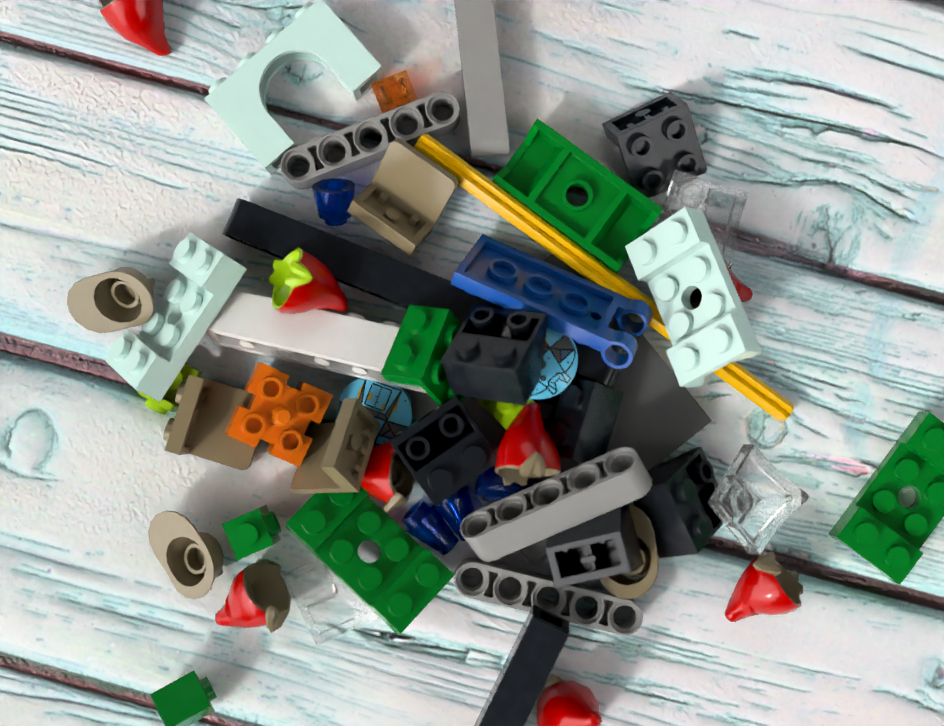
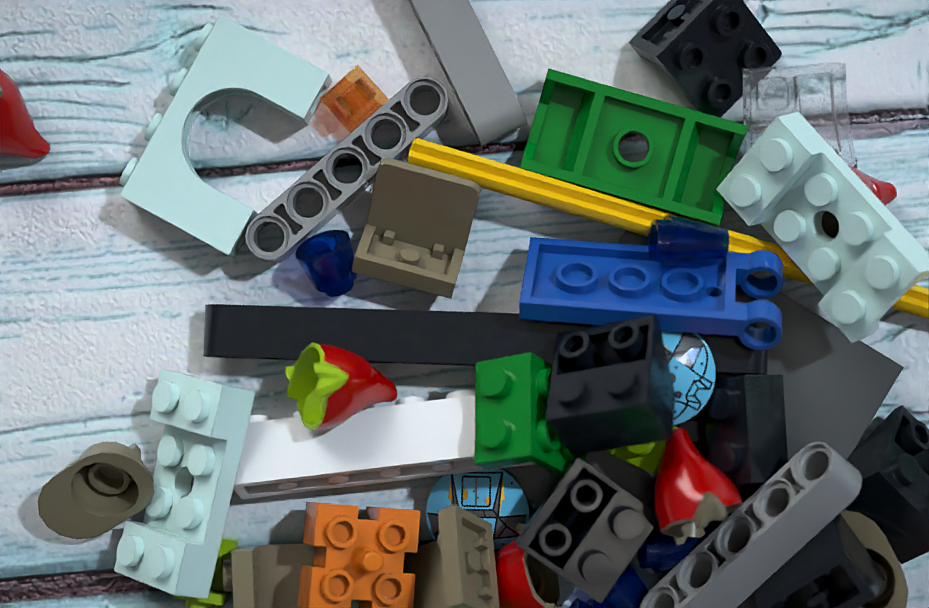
camera: 25 degrees left, 0 degrees up
none -> clear blue cone [648,214,729,267]

